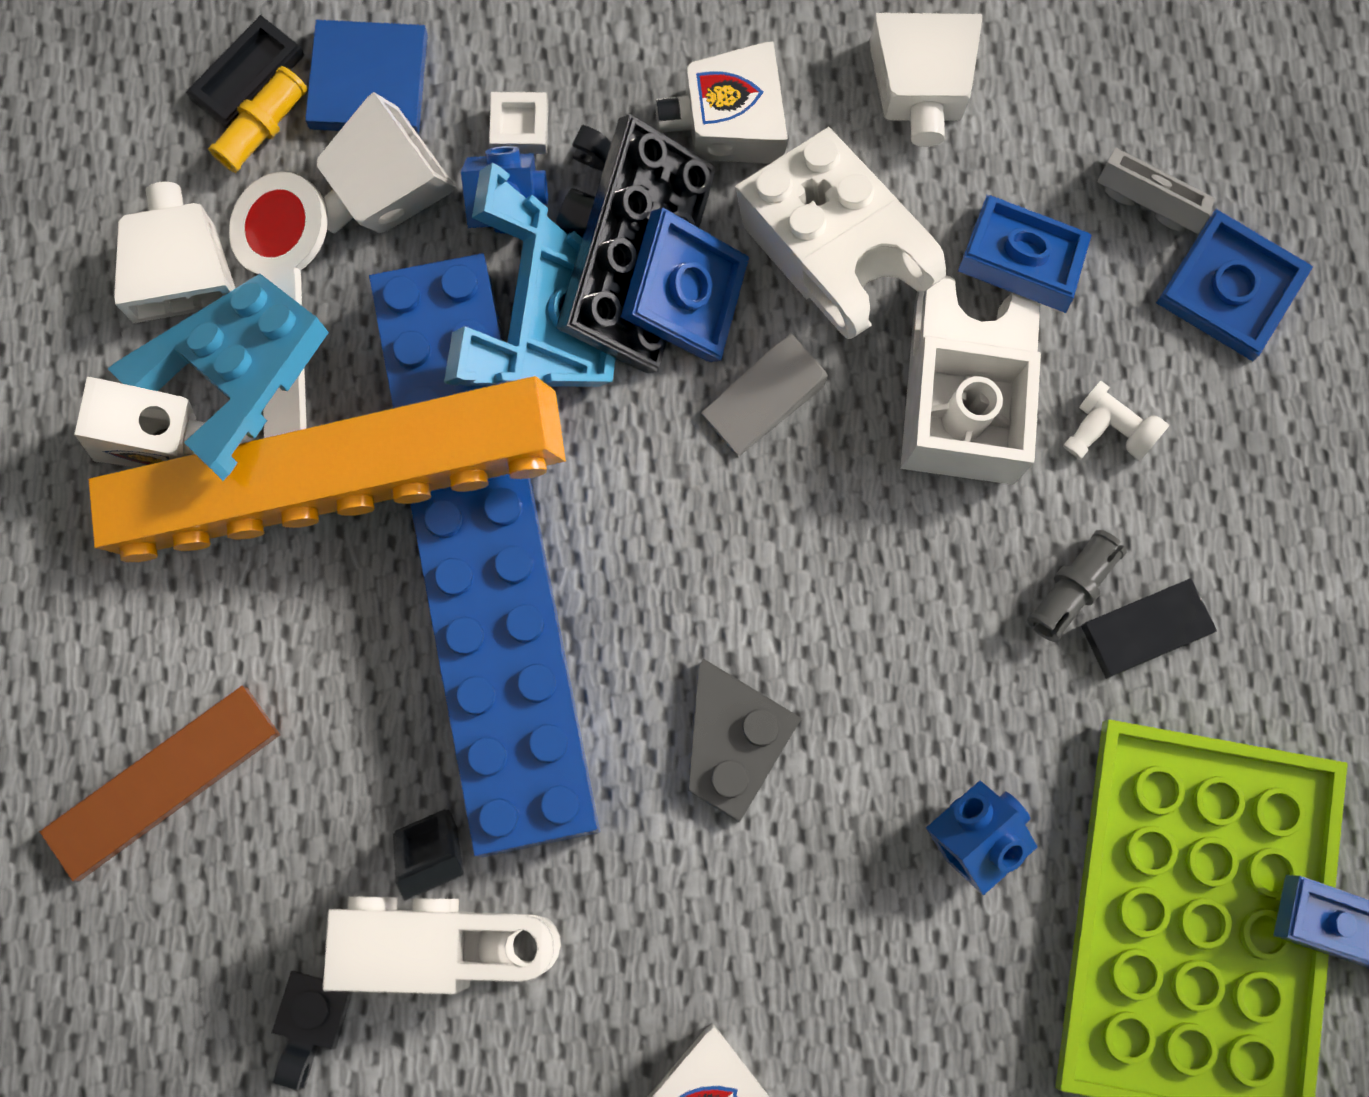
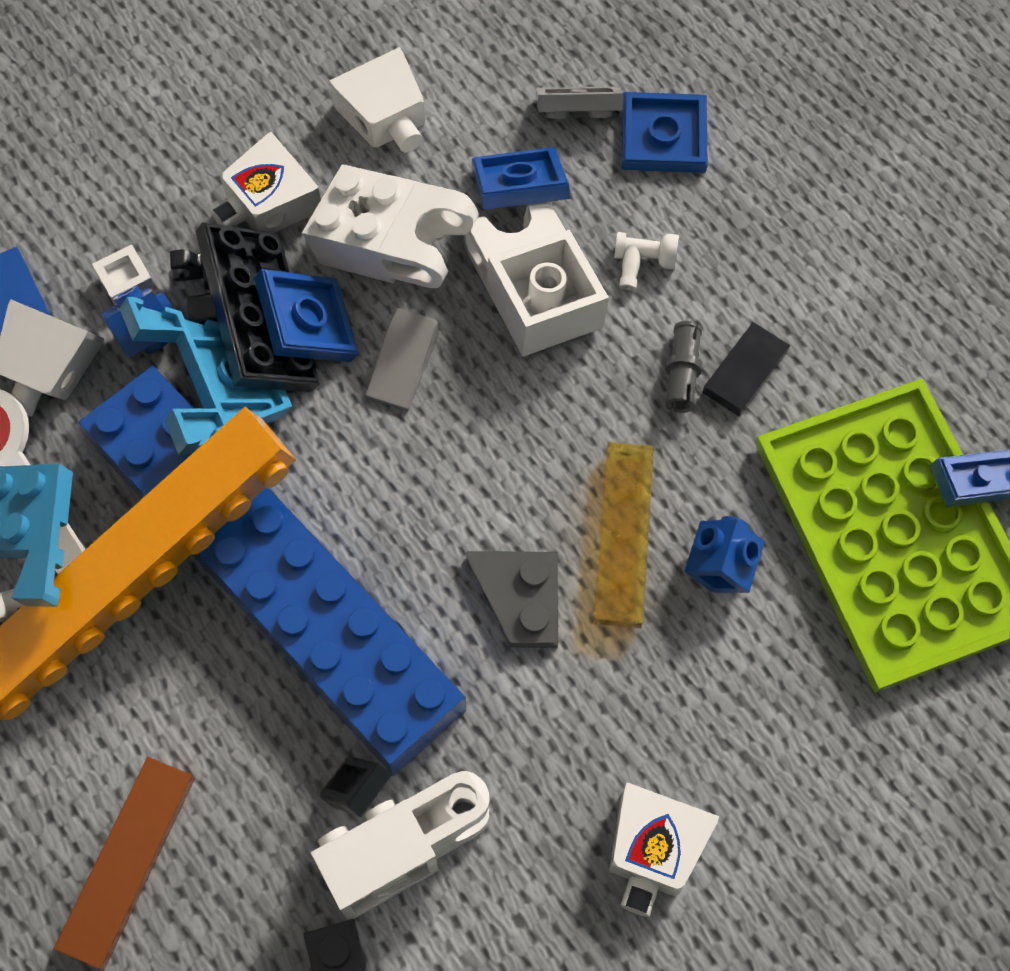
camera: 30 degrees left, 10 degrees down
none -> clear yellow plate [594,442,654,628]

